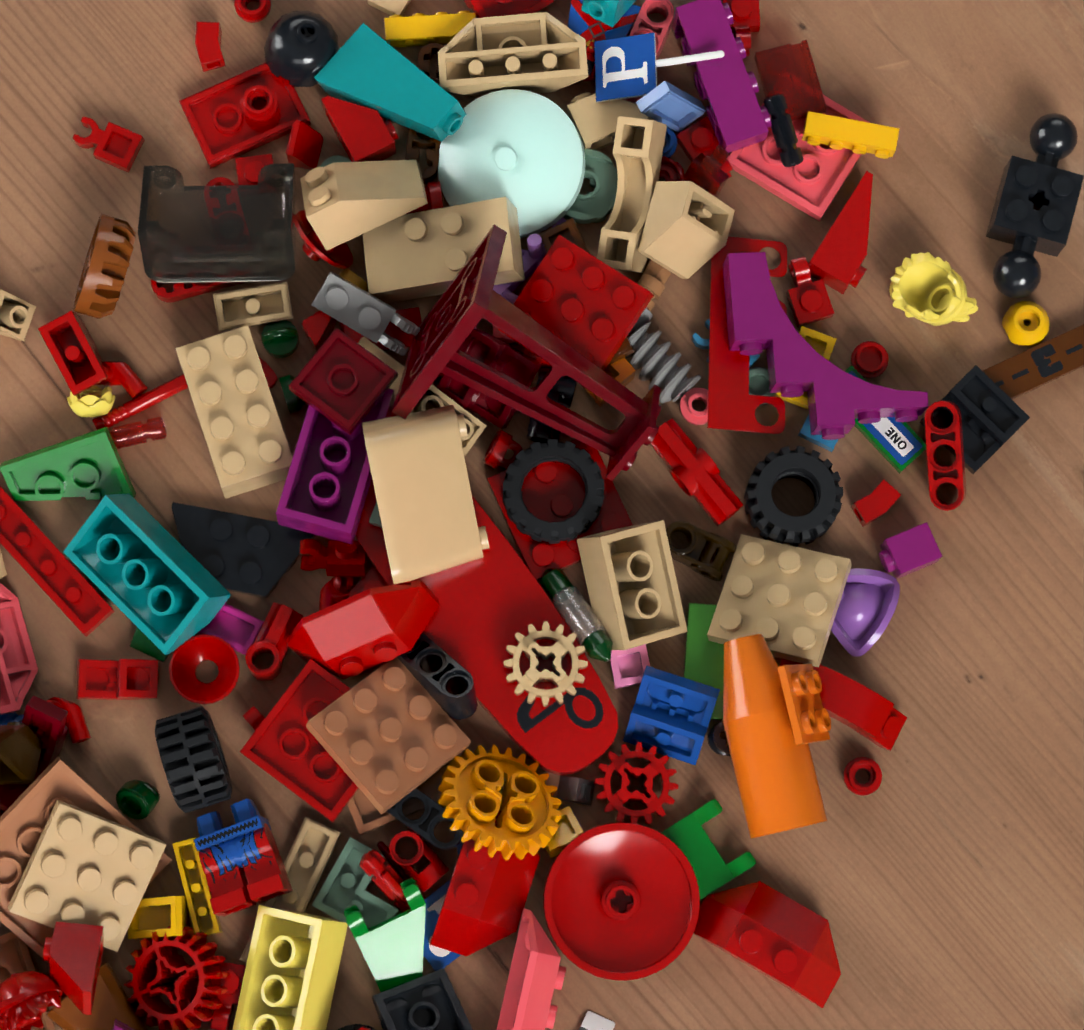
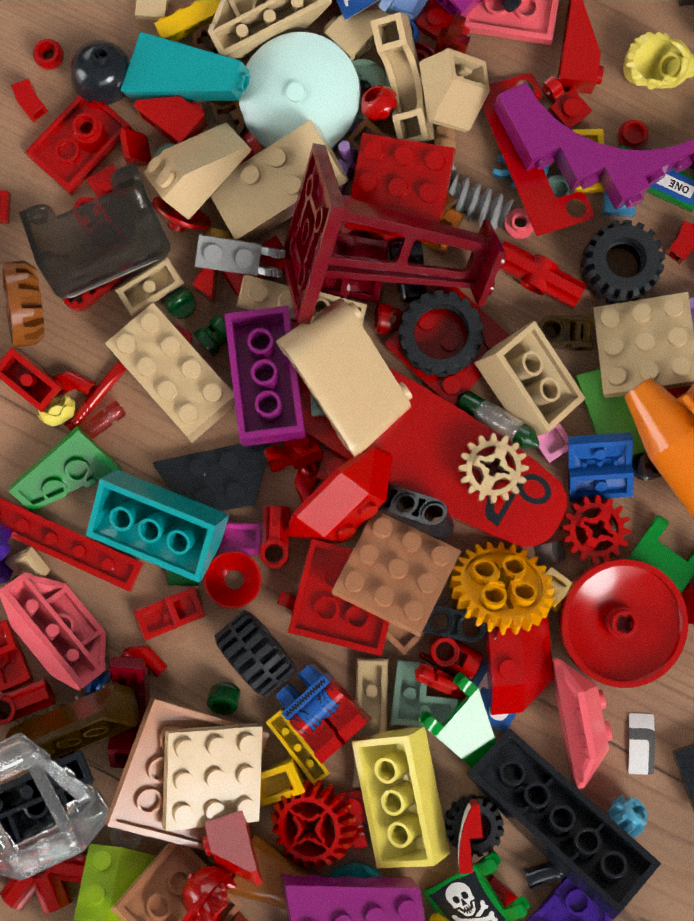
camera: 15 degrees left, 5 degrees up
dark red plate [289,328,398,435] -> none
none -> red plate [361,85,397,122]

